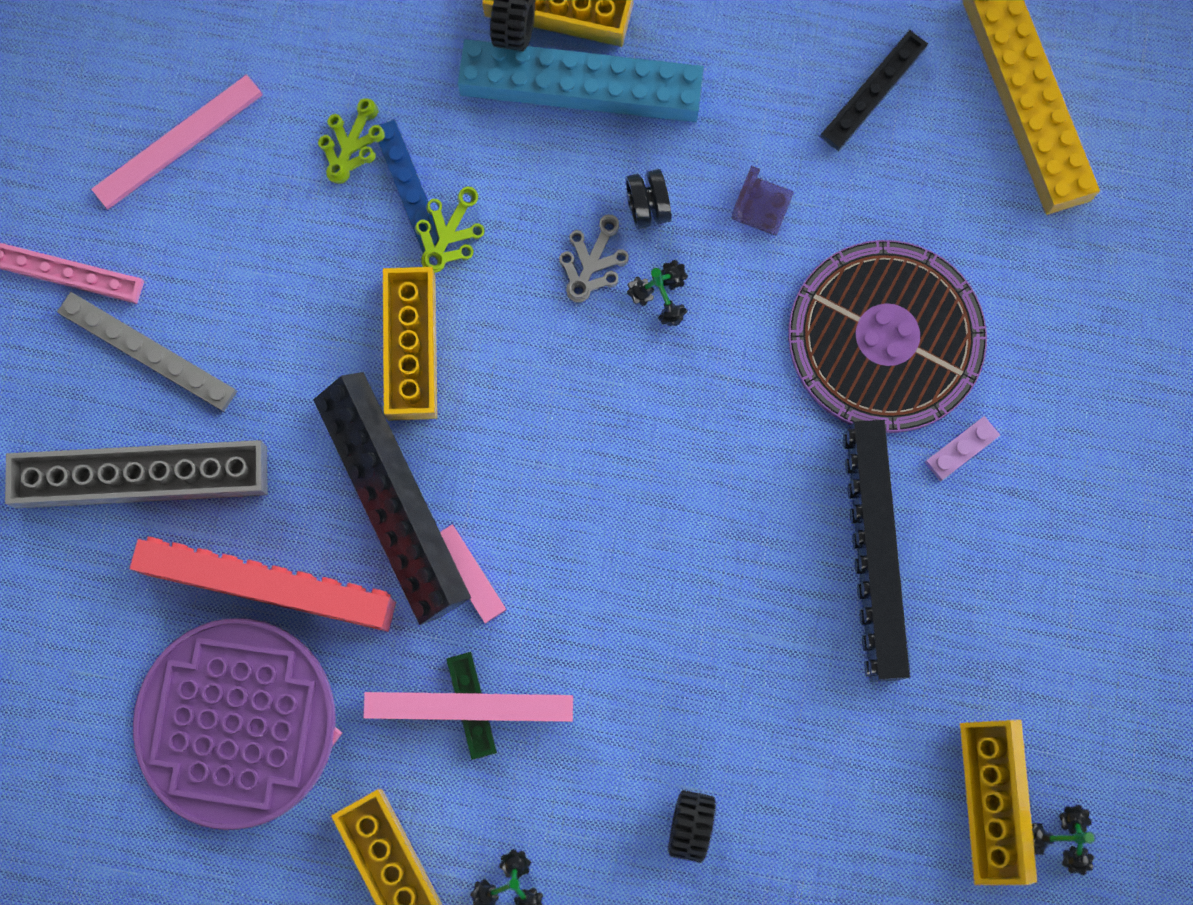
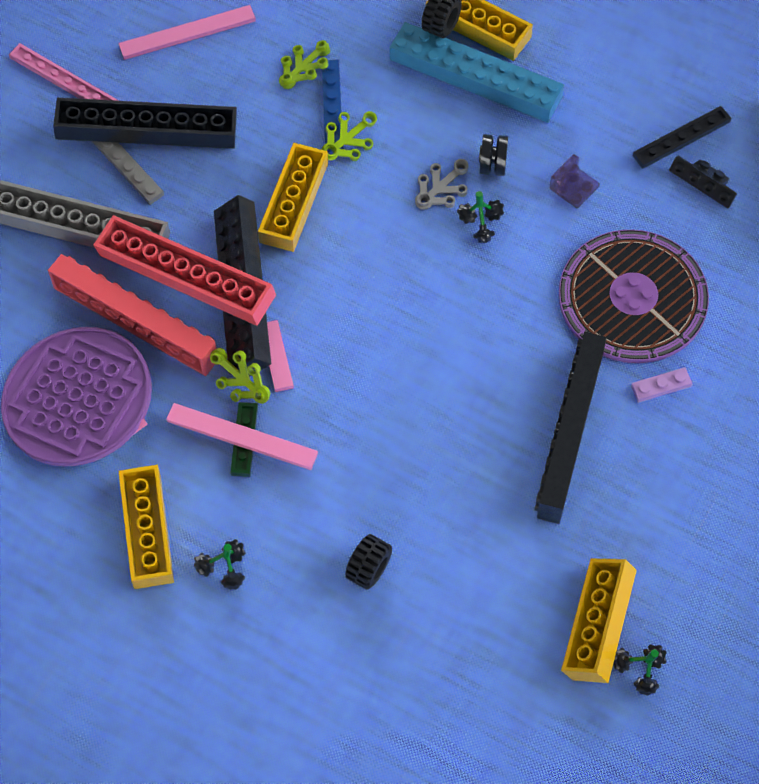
camera: 20 degrees right, 15 degrees down
none -> black brick [53,97,237,149]
none -> coral brick [93,215,276,326]
none -> lime plant [210,348,270,404]
none -> black bracket [669,156,737,208]

